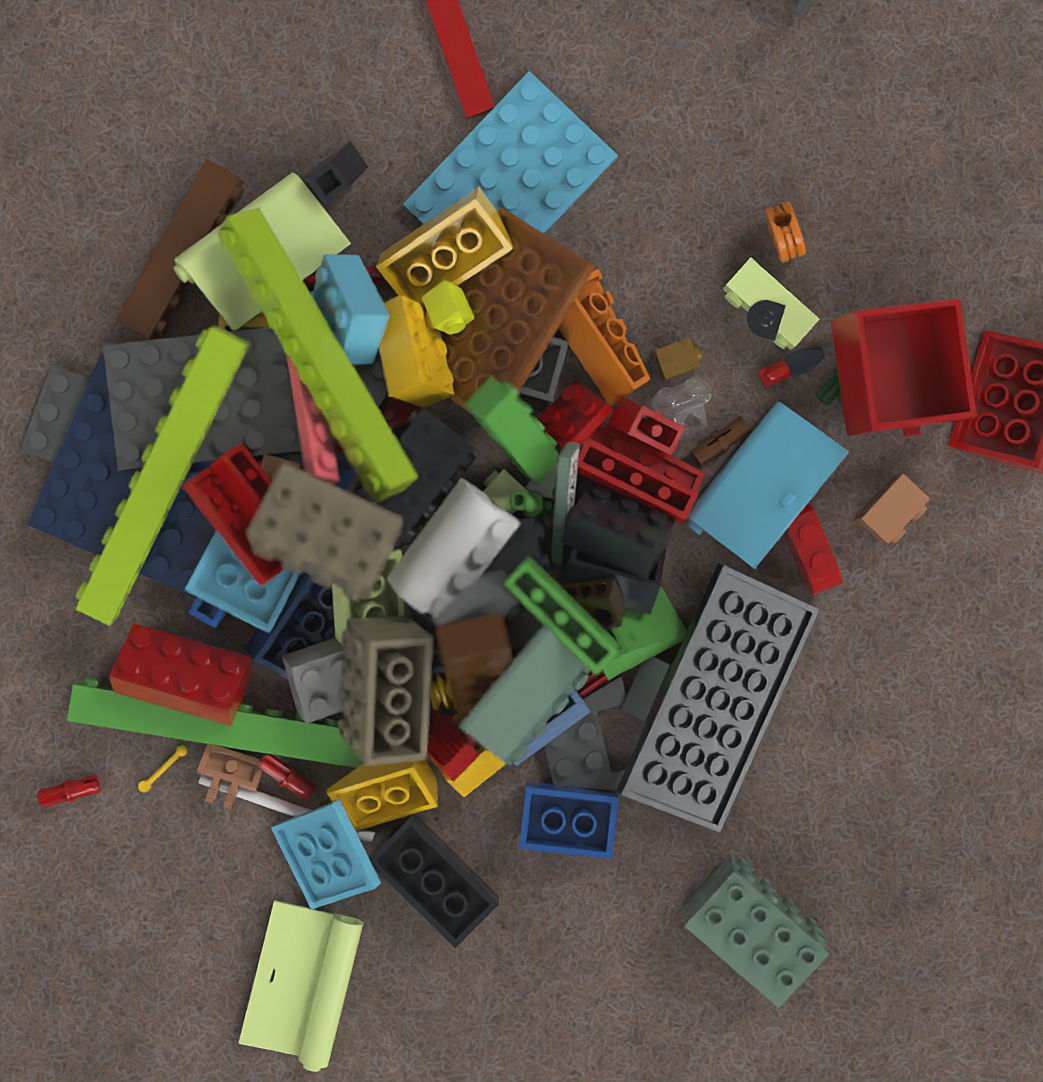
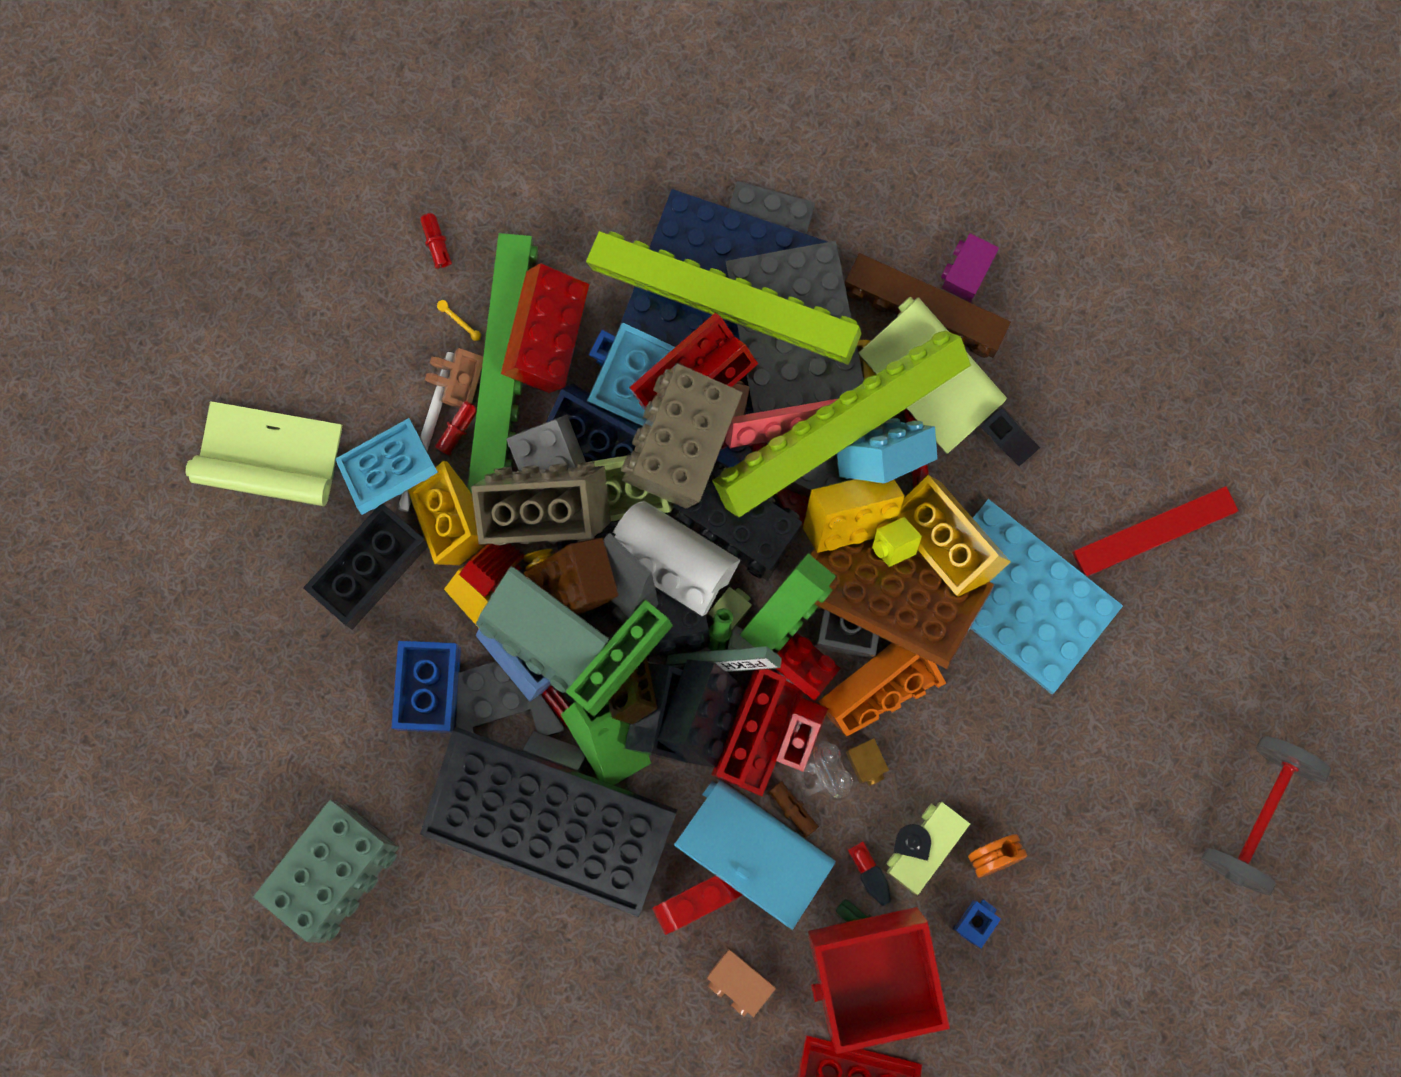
camera: 85 degrees right, 10 degrees down
none -> magenta brick [941,233,999,303]
none -> blue brick [953,899,1001,948]

